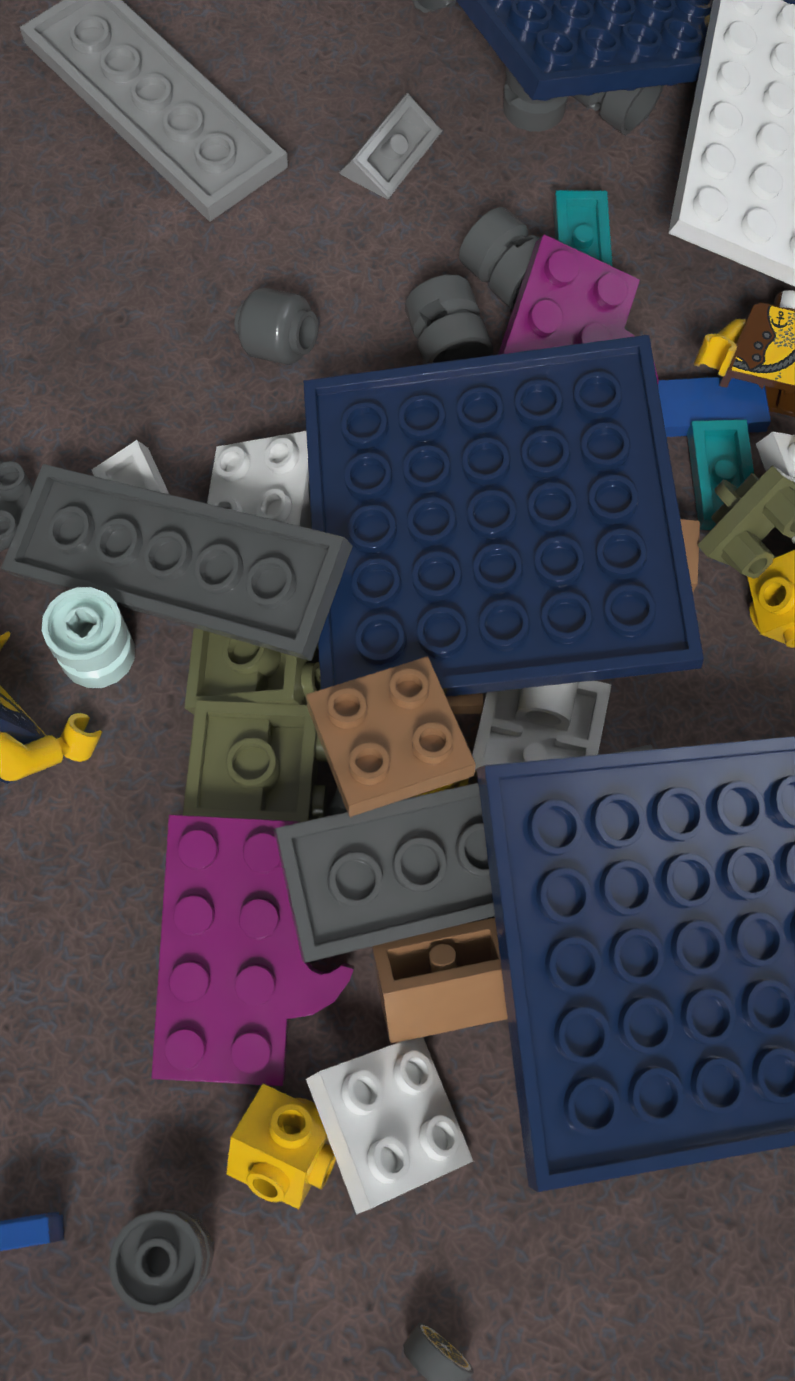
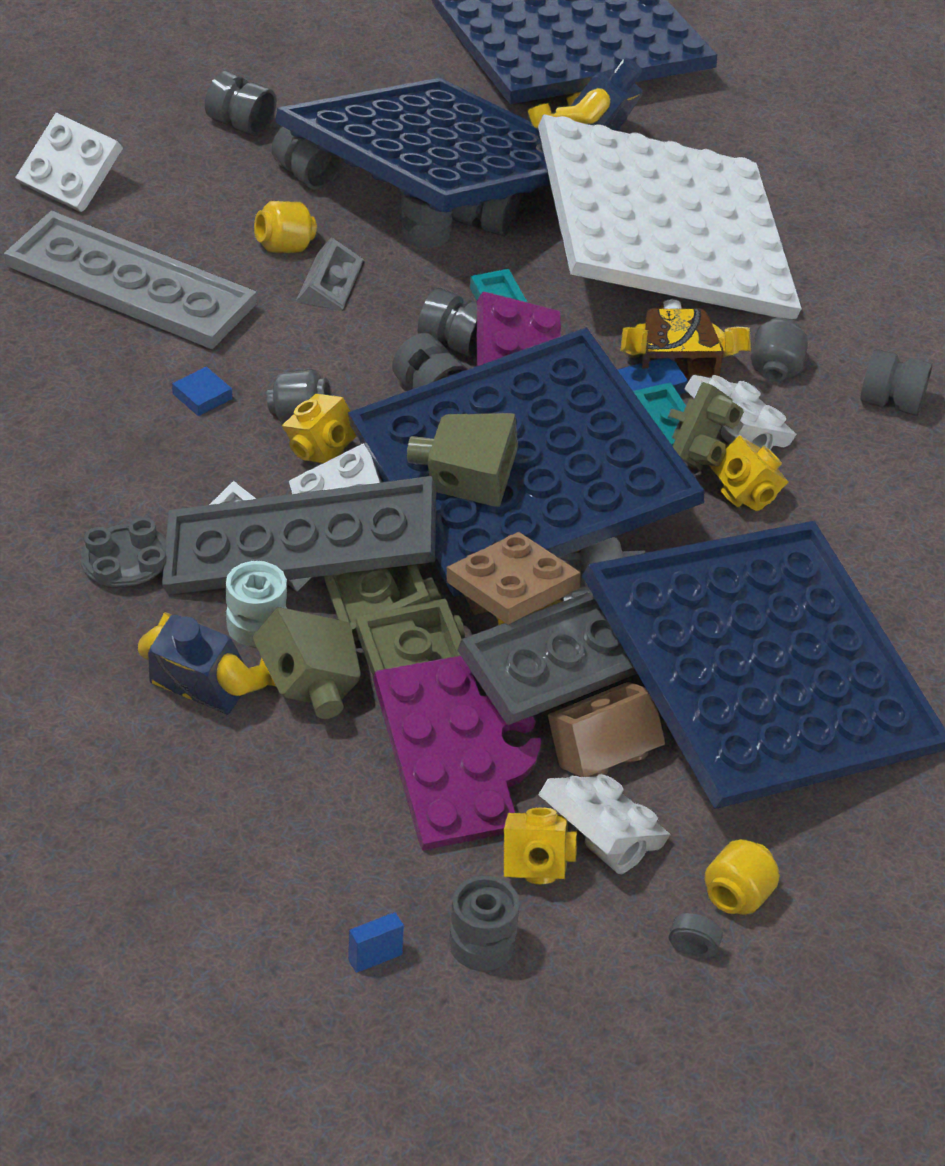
camera: 20 degrees left, 25 degrees down
none -> blue tile [172,367,232,416]
none -> olive torso [252,607,361,719]
none -> yellow head [254,201,317,253]
none -> yellow brick [282,393,357,463]
none -> olive torso [407,413,518,507]
none -> yellow head [704,839,780,915]

